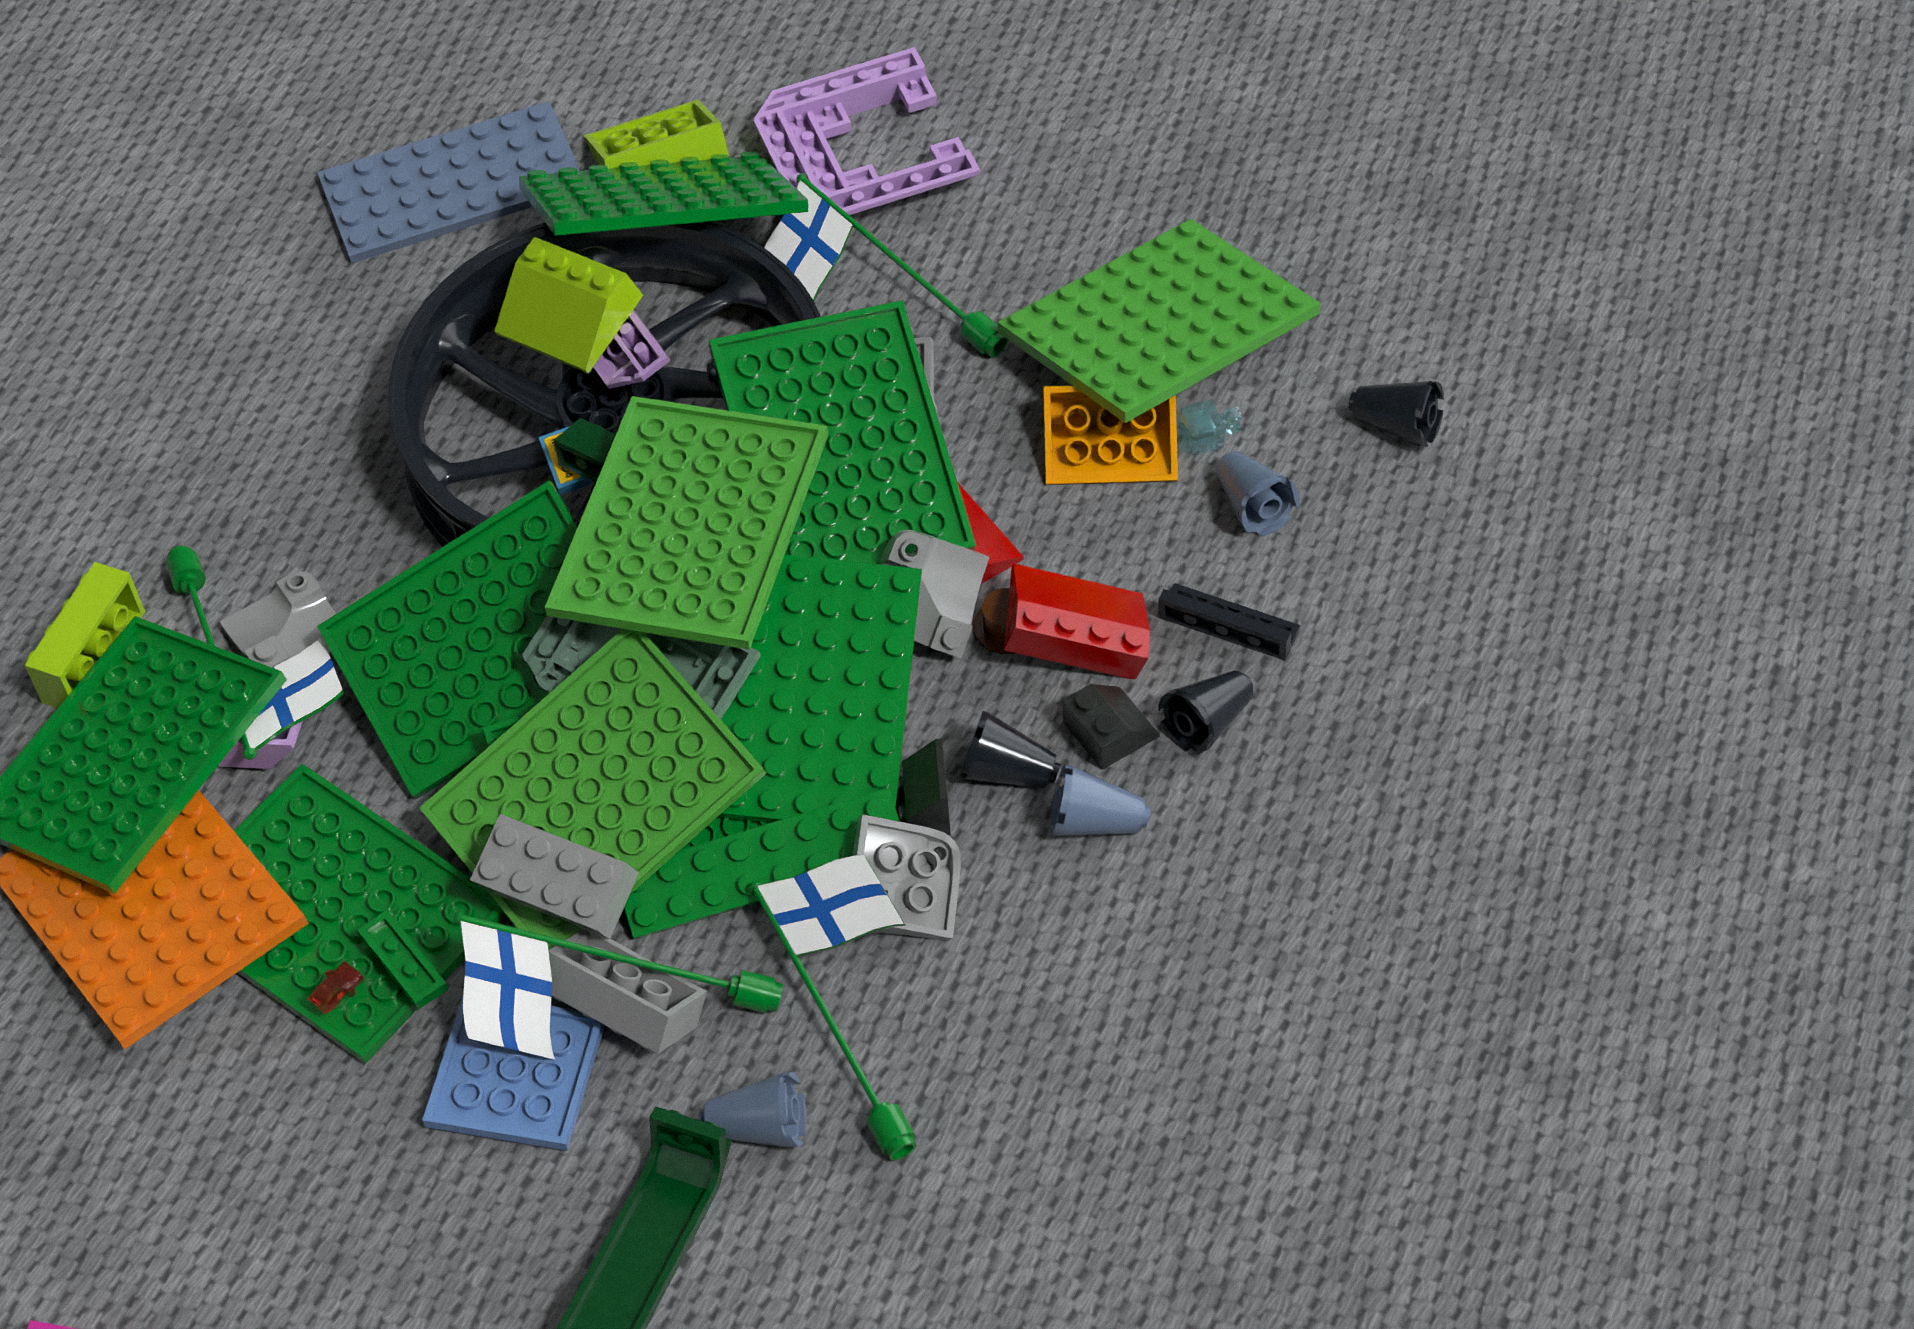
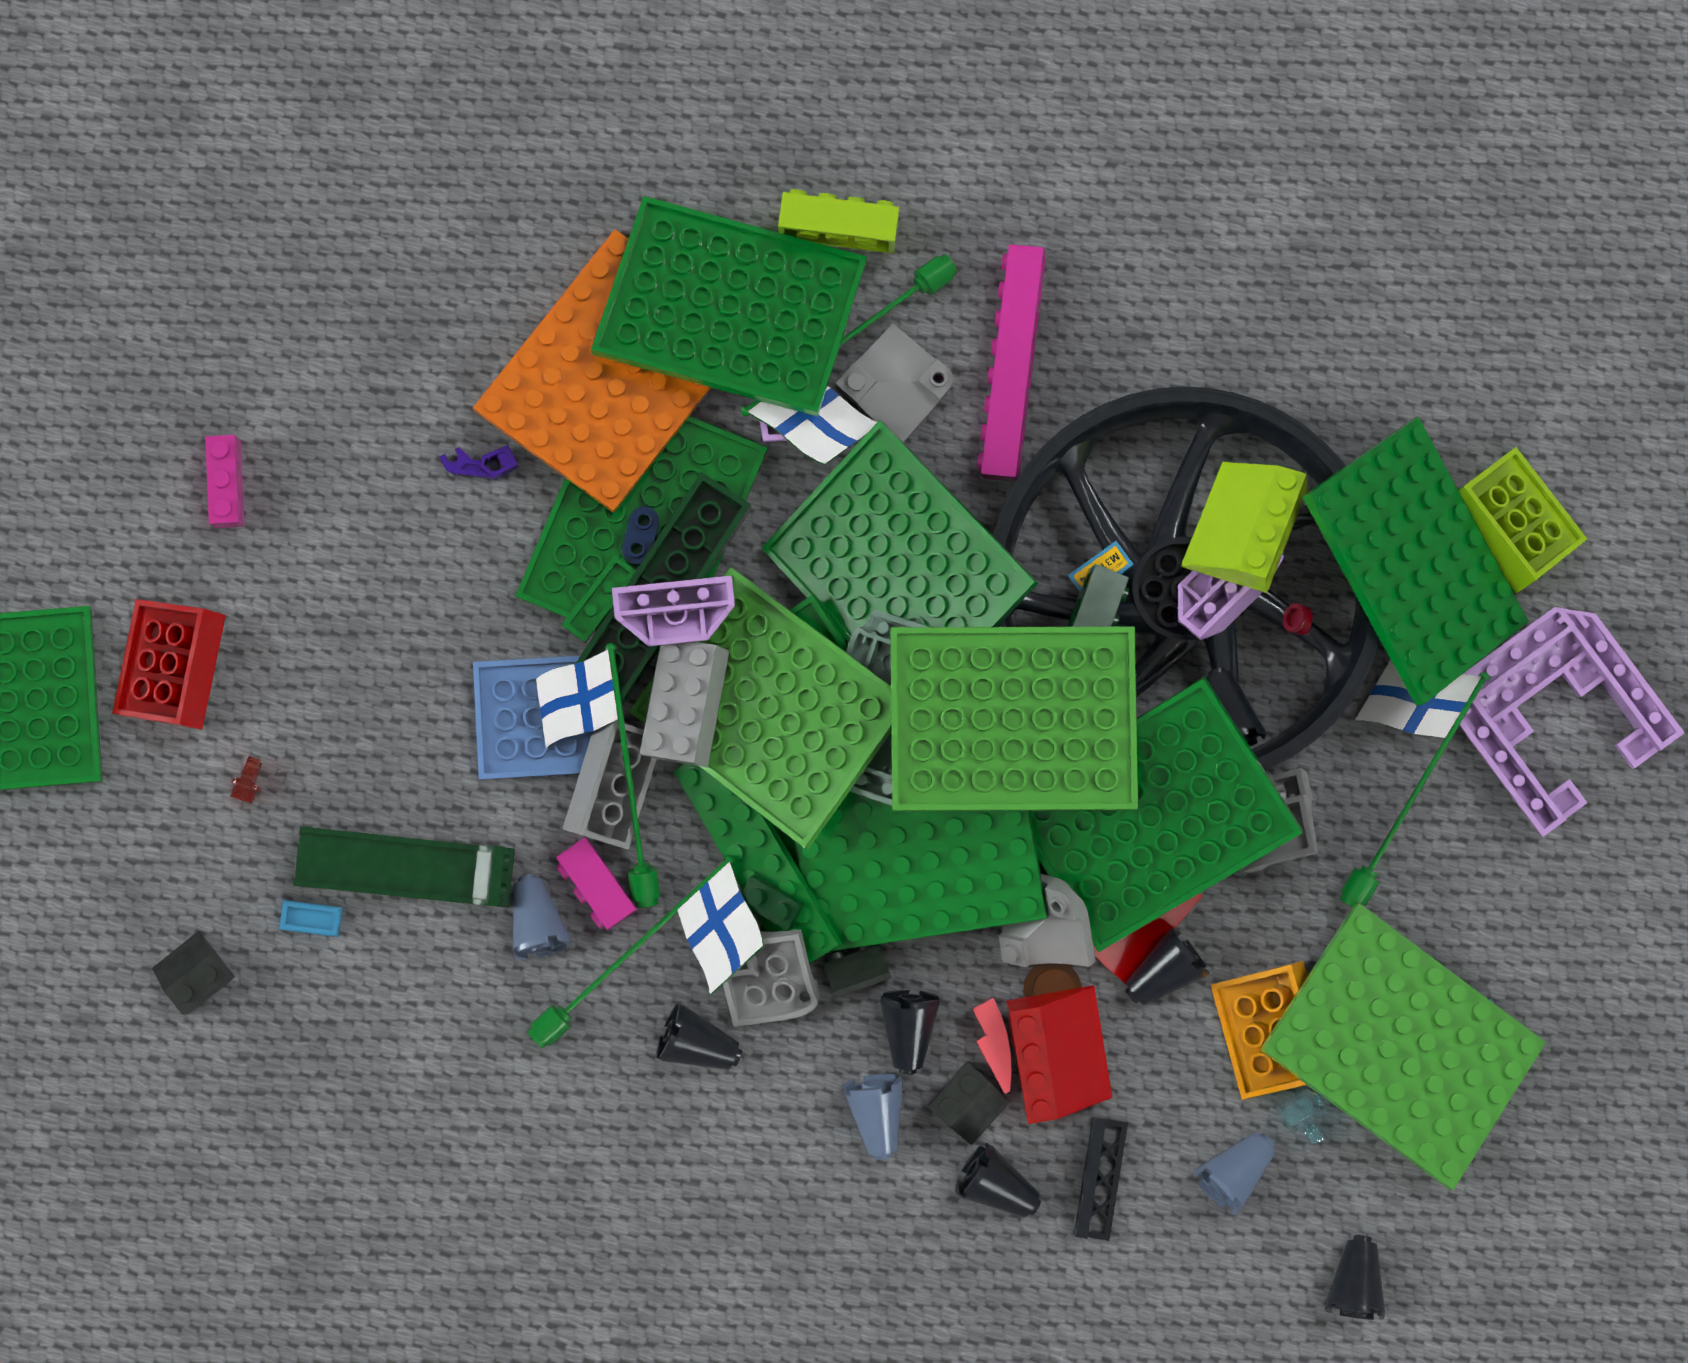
camera: 70 degrees right, 30 degrees up
clear red piece [308,961,364,1014] -> none
sand blue plate [317,101,580,263] -> none
none -> dark purple piece [439,445,519,480]
none -> dark pink brick [556,837,638,930]
none -> dark green brick [576,472,752,705]
none -> lavender wedge [612,576,735,646]
none -> dark blue plate [622,506,660,565]
none -> black cone [656,1004,742,1070]
none -> dark green plate [742,875,804,931]
none -> coral slope [972,998,1012,1094]
none -> dark pink brick [977,244,1047,482]
none -> black cone [1125,927,1210,1005]
none -> dark red tile [1283,603,1313,635]

